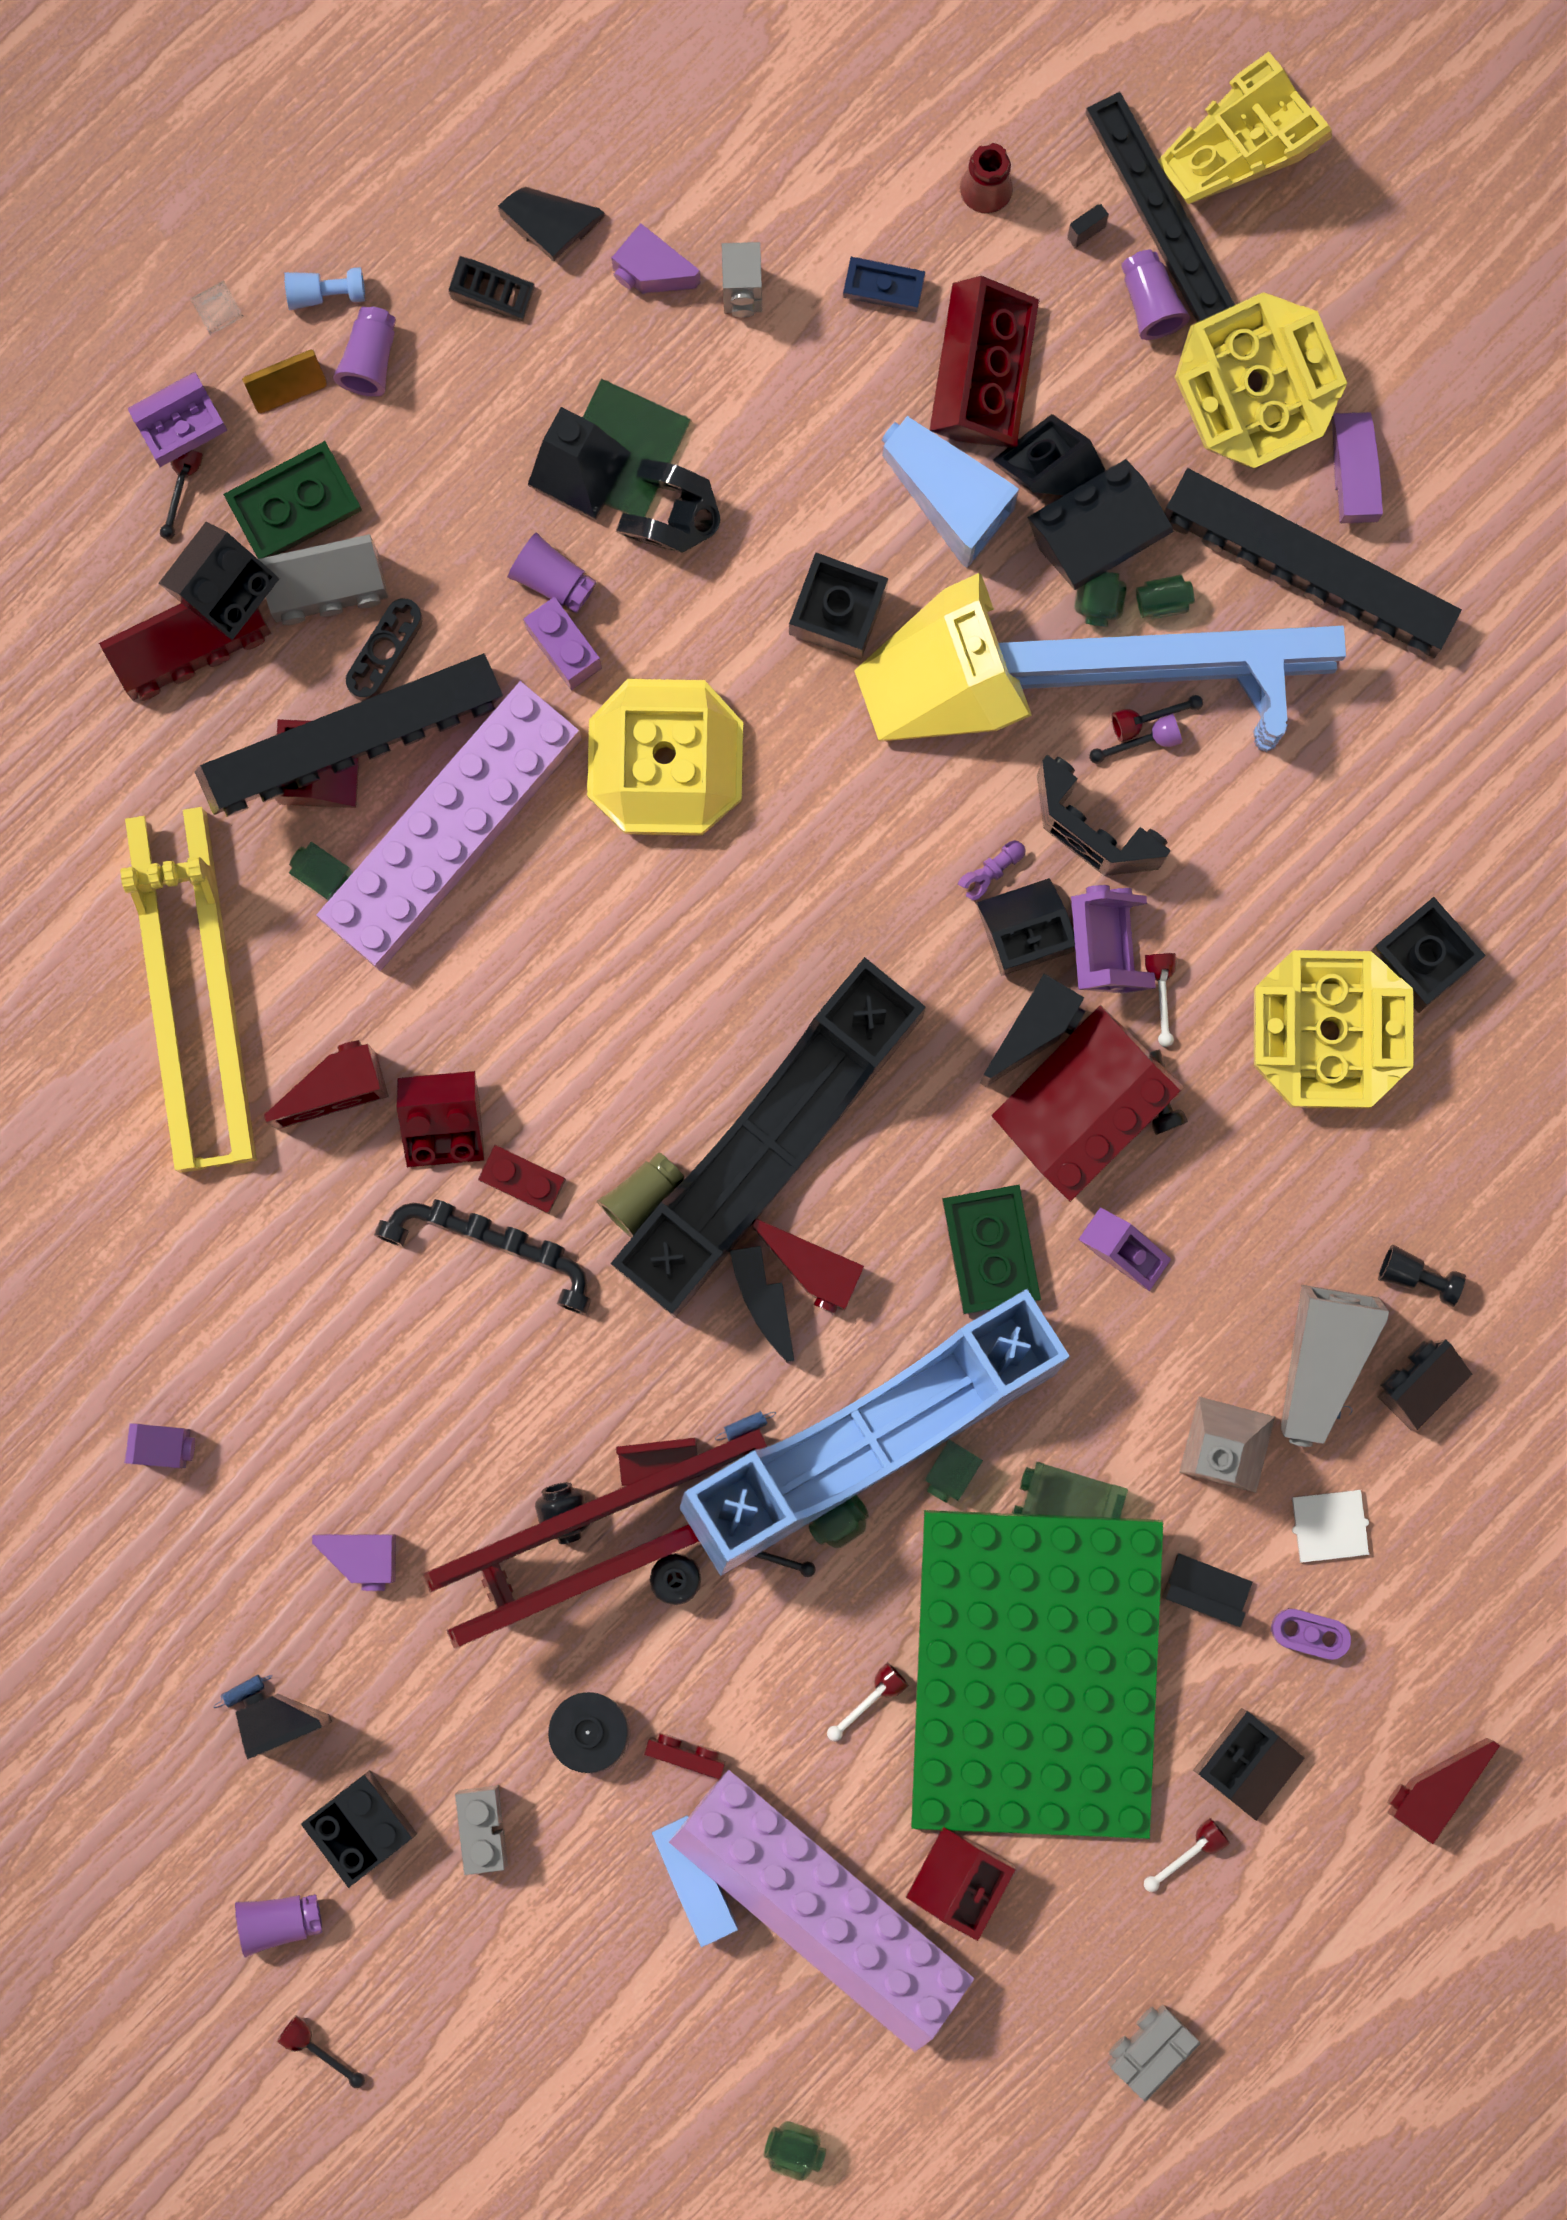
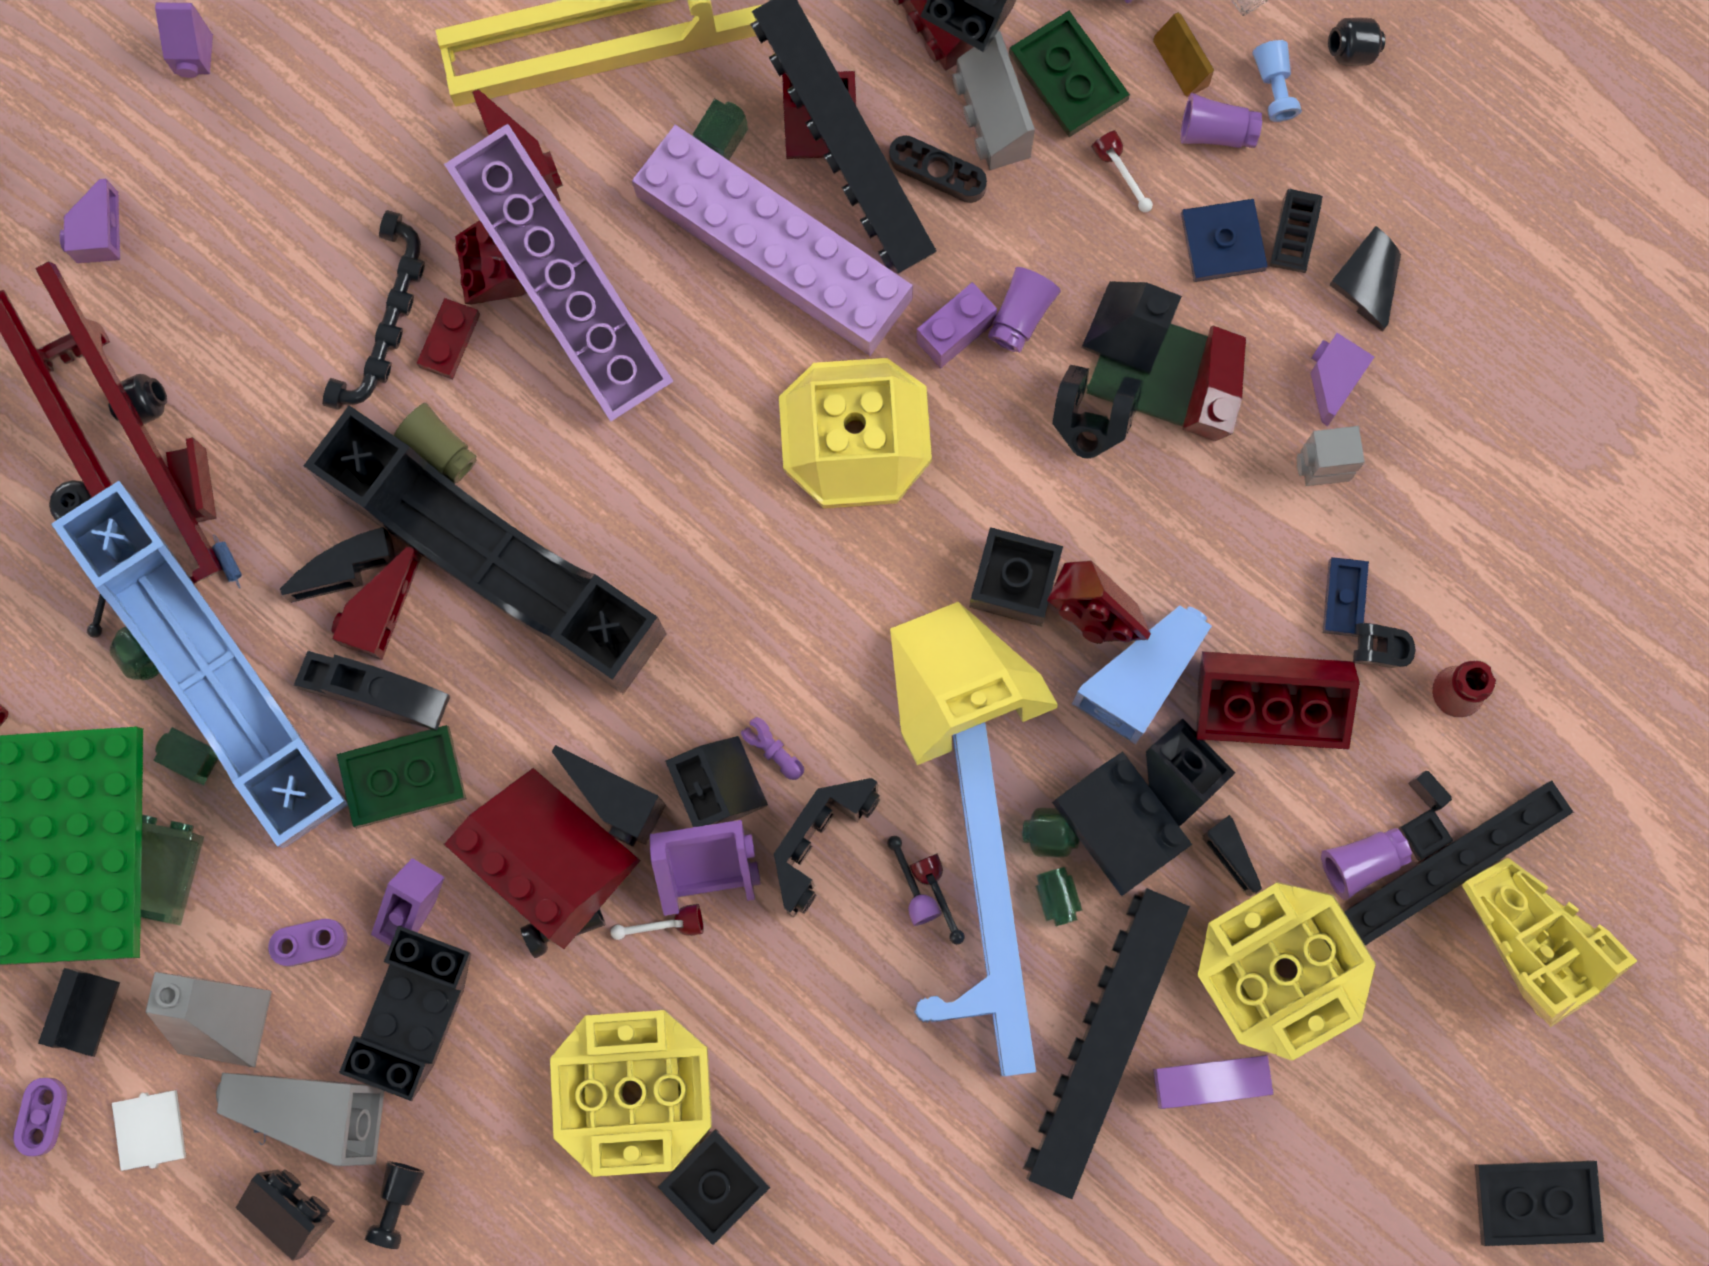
camera: 90 degrees right, 5 degrees down
none -> medium lavender plate [268,919,348,967]
none -> black slope [294,651,450,731]
none -> black slope [339,925,471,1101]
none -> lavender brick [444,124,674,421]
none -> dark red slope [1047,561,1151,644]
none -> hinge [1091,130,1153,212]
none -> dark blue plate [1181,199,1268,282]
none -> dark red slope [1182,325,1246,441]
none -> black slope [1202,815,1262,896]
none -> black head [1328,17,1385,66]
none -> black plate [1353,623,1416,668]
none -> black tile [1398,808,1453,861]
none -> black plate [1475,1160,1604,1246]

